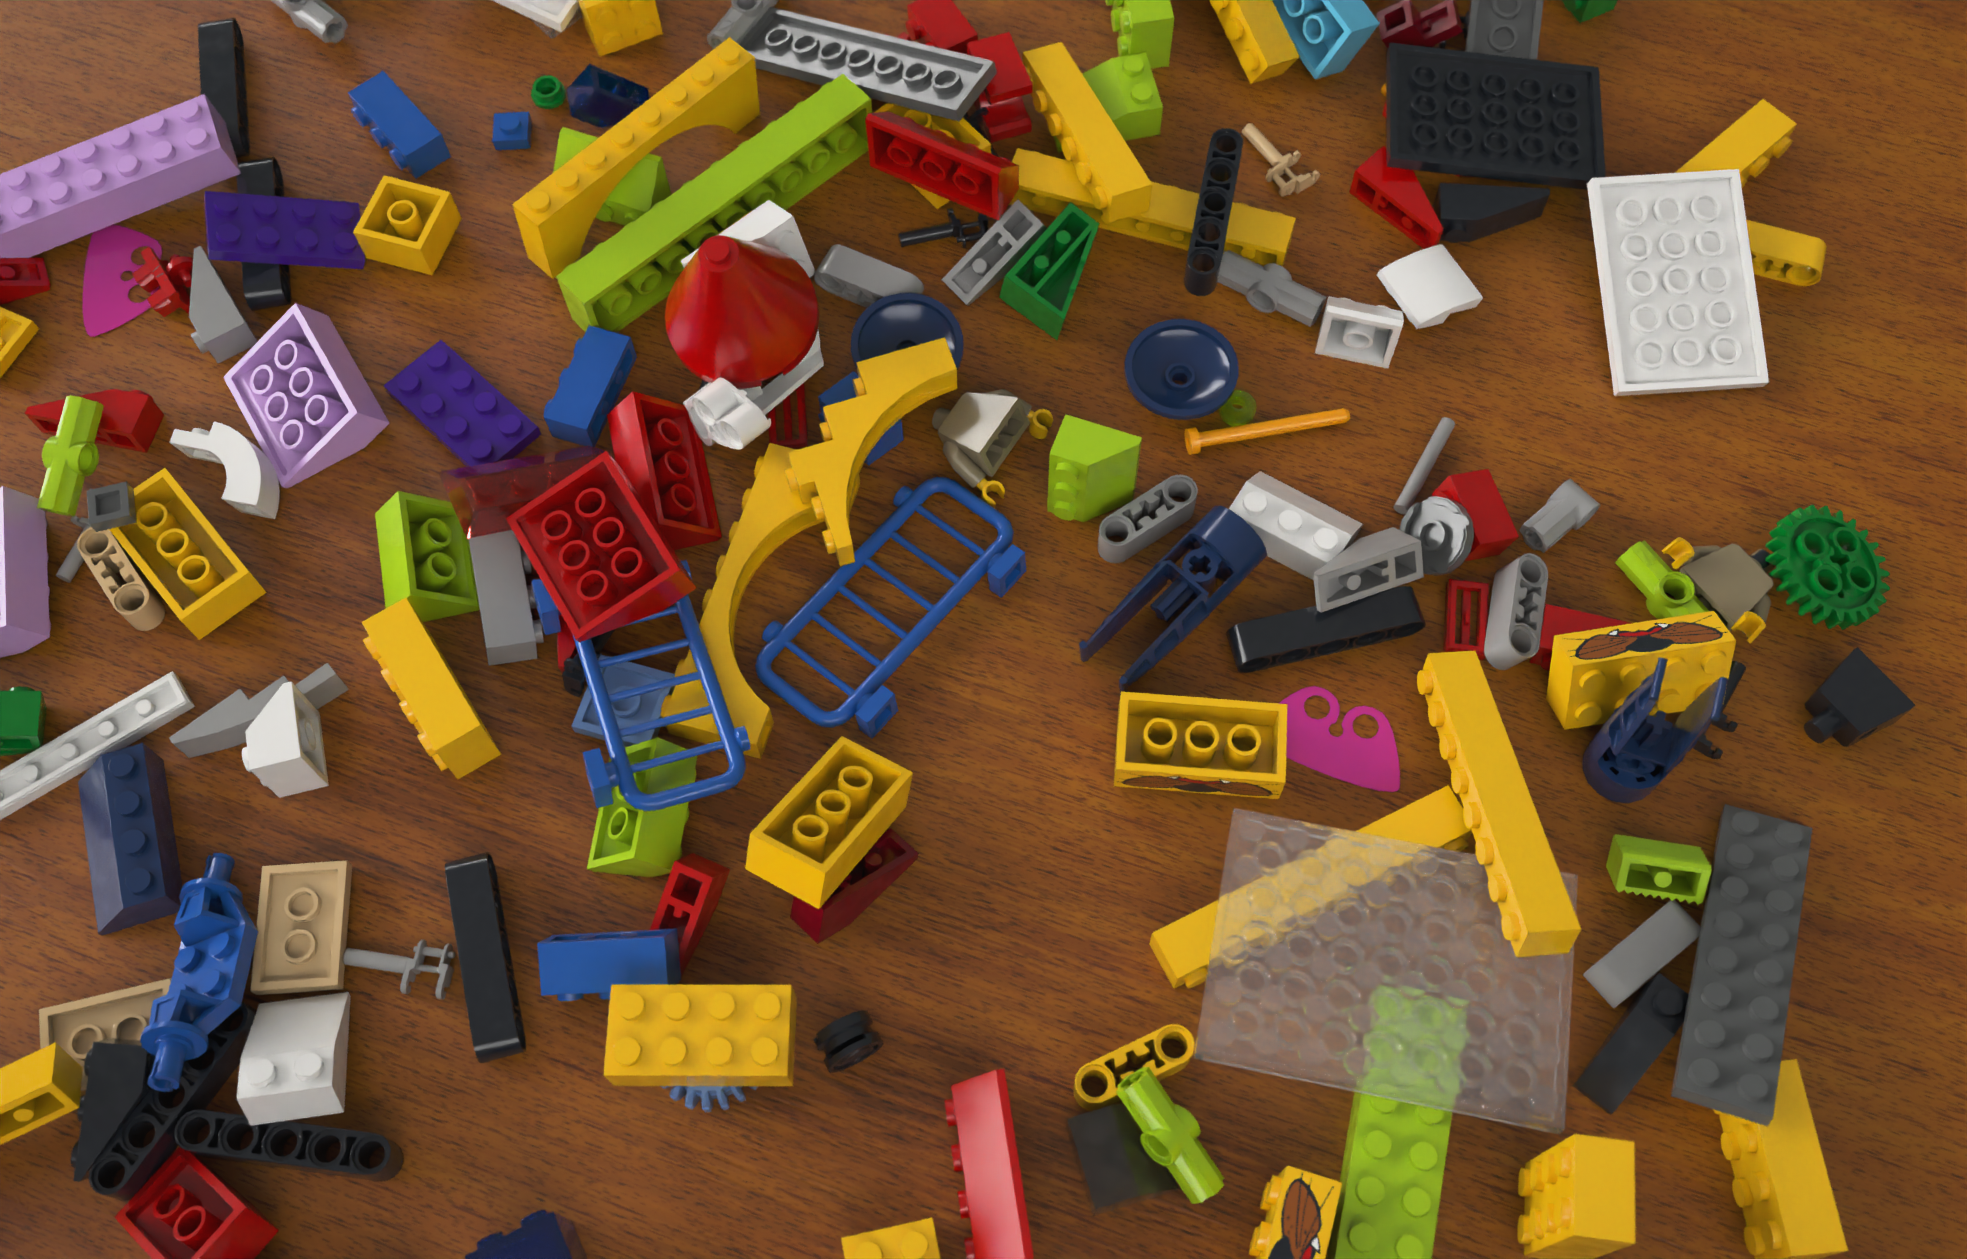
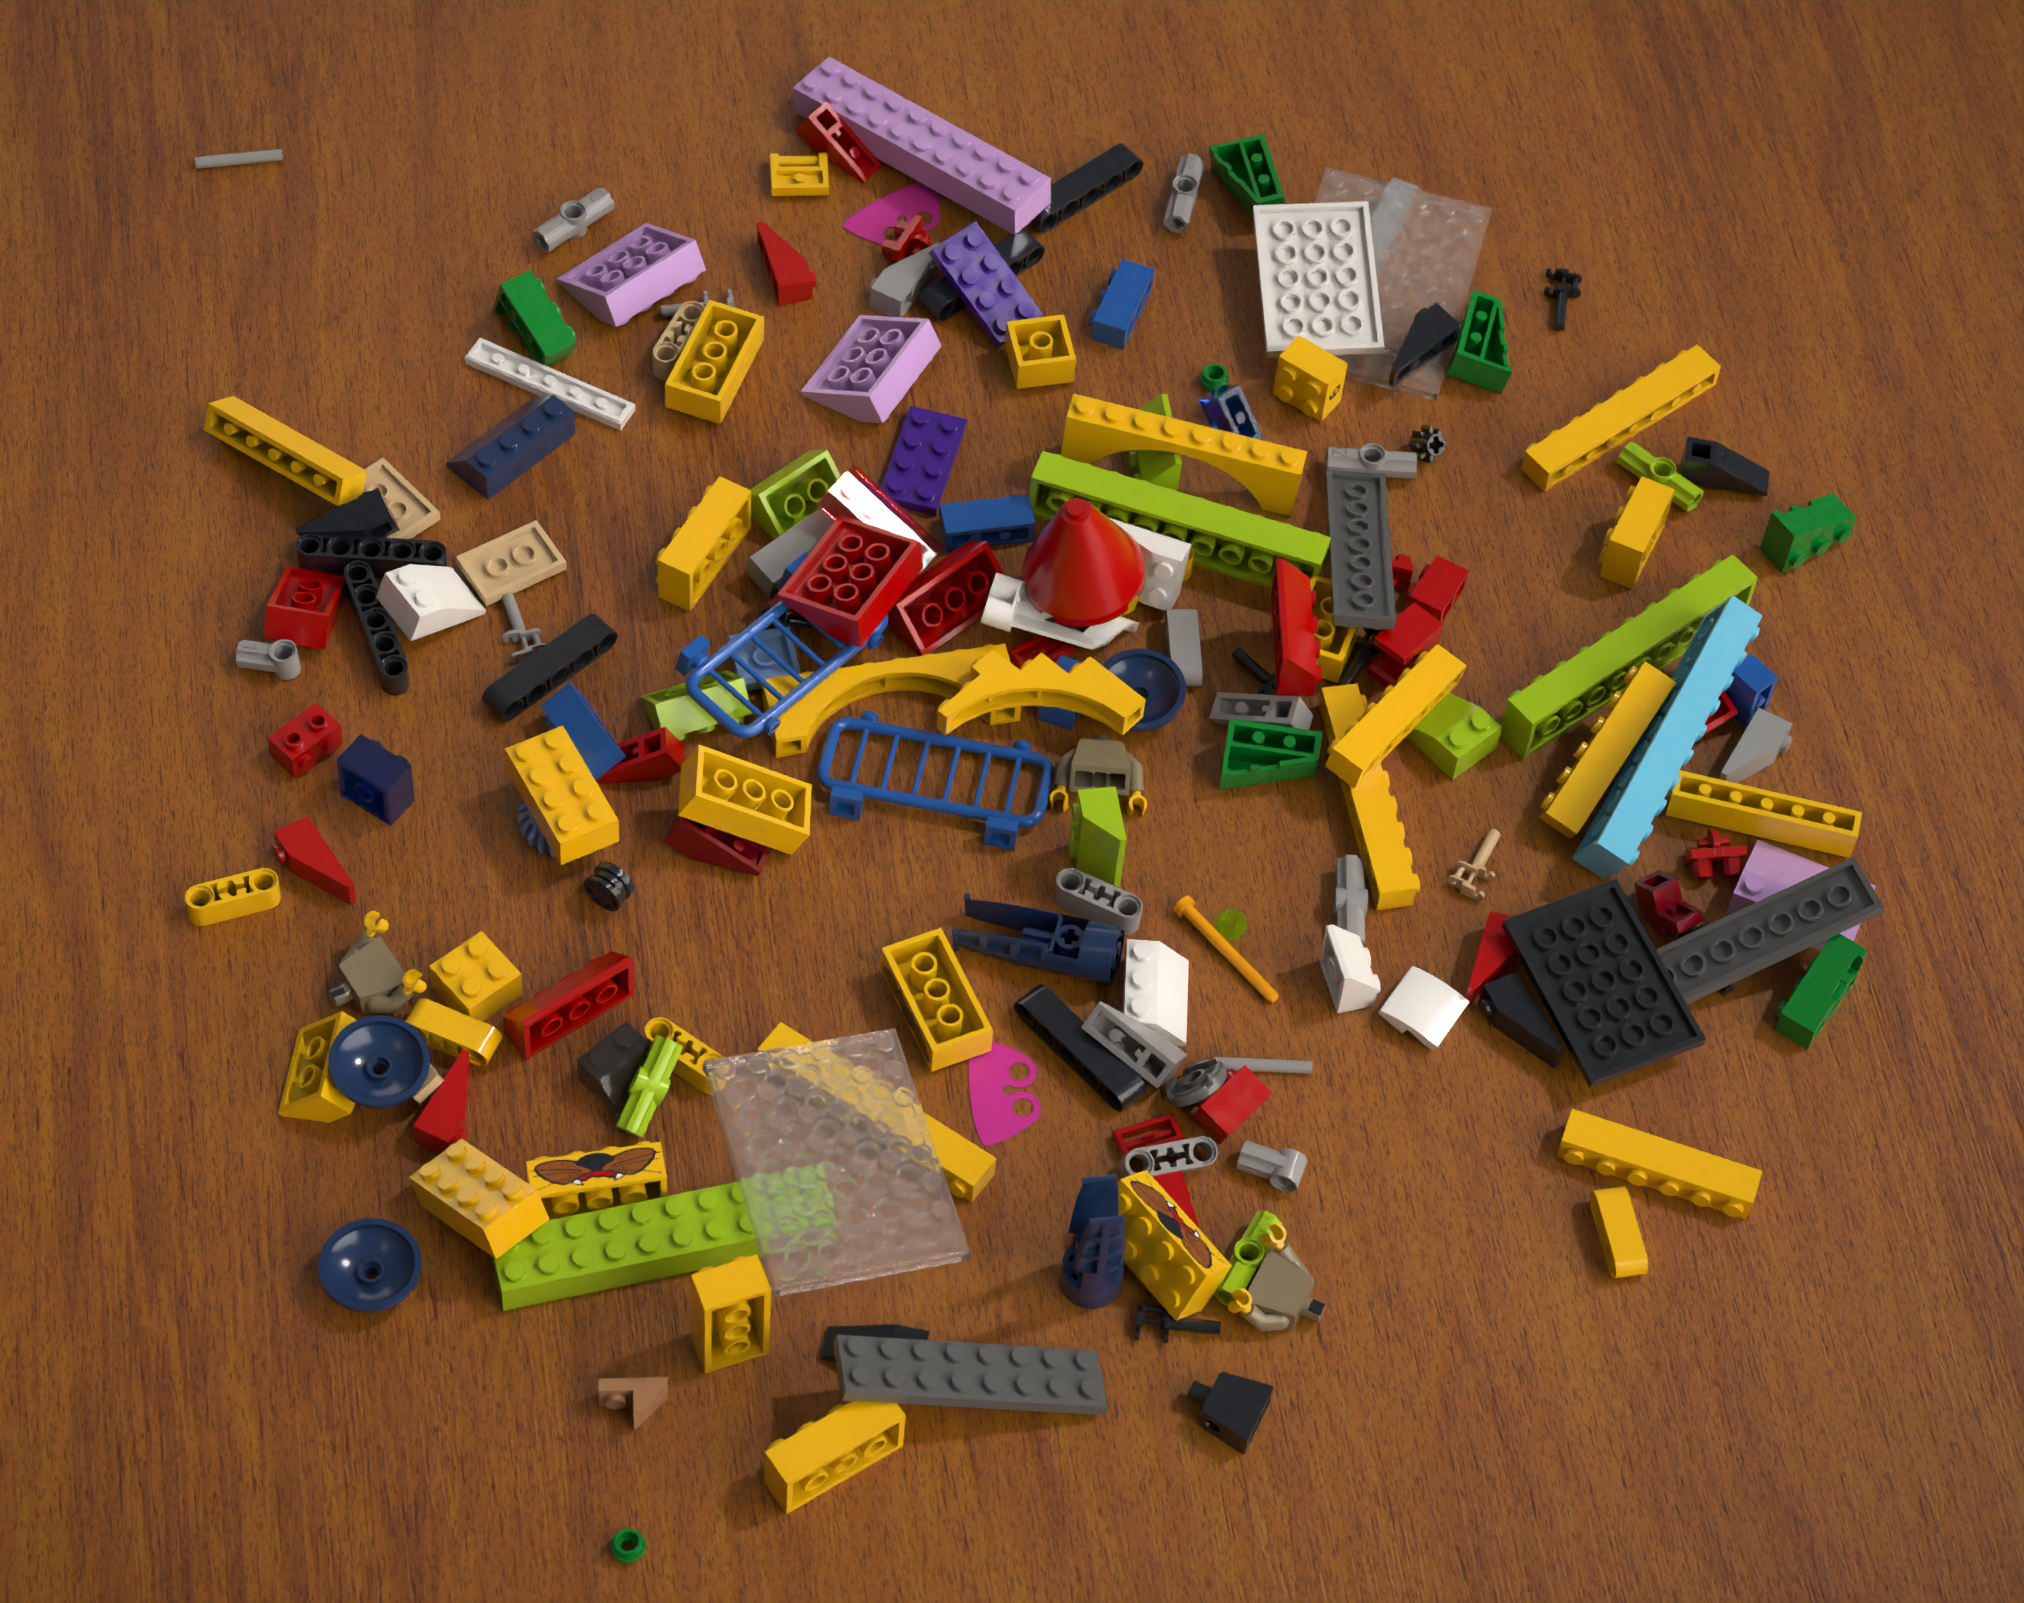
camera: 55 degrees right, 10 degrees down
lime piece [37,395,104,517] -> none
dark grey plate [87,481,137,532] -> none
blue plate [140,853,258,1092] -> none
white arch [169,422,280,519] -> none
light grey slope [169,663,349,758] -> none
white slope [242,681,329,798] -> none
blue plate [492,112,532,150] -> none
dark blue dish [1124,319,1239,420] -> none
black beam [1184,128,1243,296] -> none
yellow brick [1417,651,1581,957] -> none
light grey beam [1583,899,1701,1009] -> none
white plate [1587,169,1769,396] -> none
lime brick [1606,834,1711,905] -> none
green gear [1765,505,1890,630] -> none

